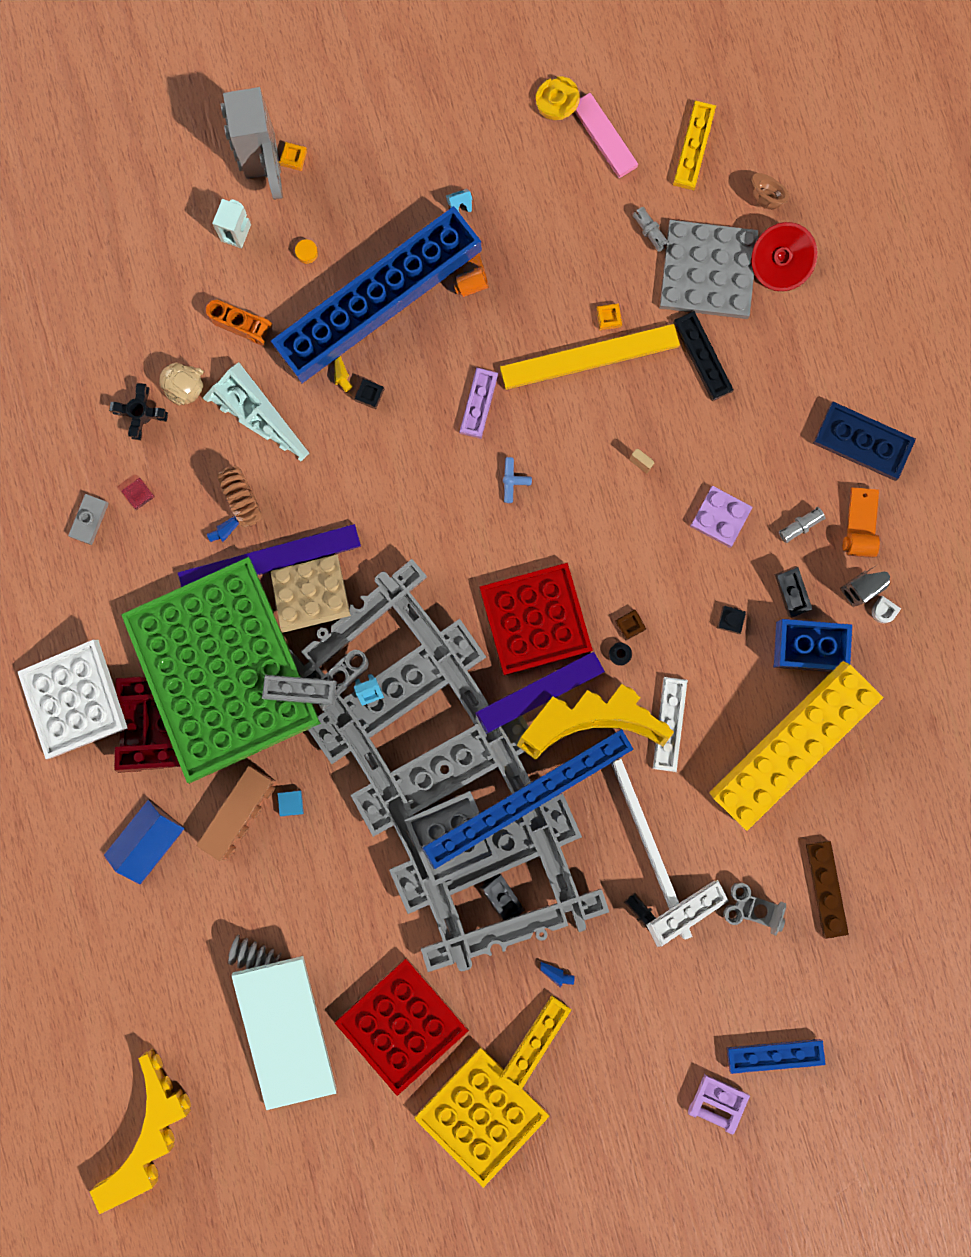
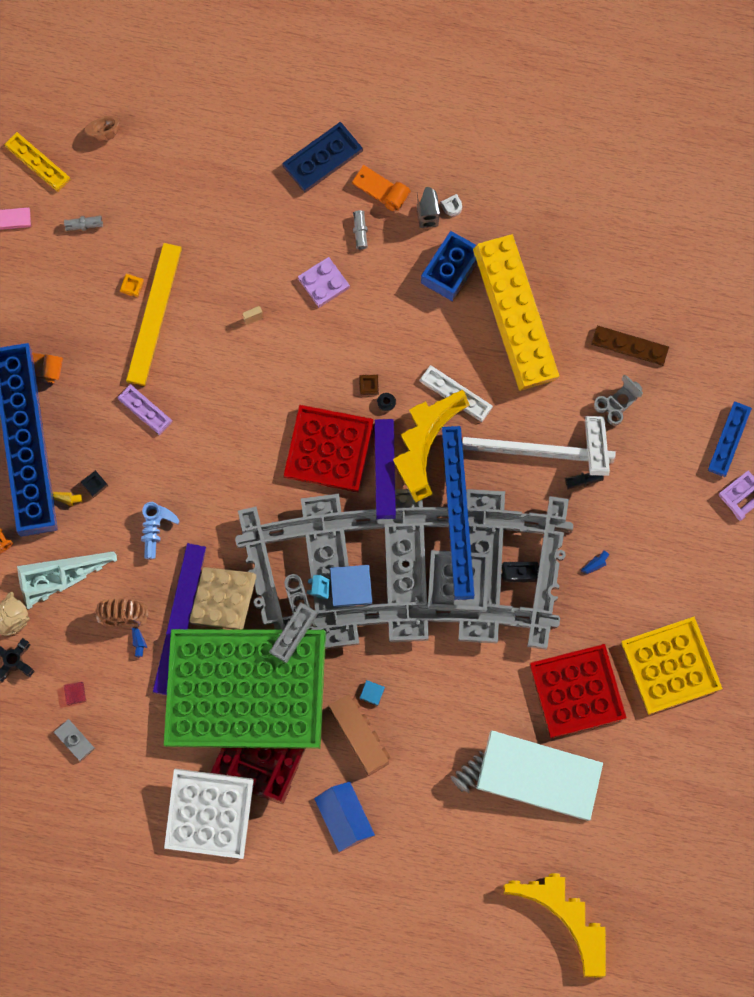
camera: 60 degrees left, 10 degrees down
yellow tile [499,996,572,1093] -> none
medium blue piece [503,457,532,503] -> none
light grey plate [659,220,759,319] -> none
black tile [673,311,734,401] -> none
black plate [717,606,746,634] -> none
red hat [751,222,818,292] -> none
black plate [774,566,812,618] -> none
none -> light blue piece [141,502,180,560]
none -> medium blue tile [330,565,372,607]

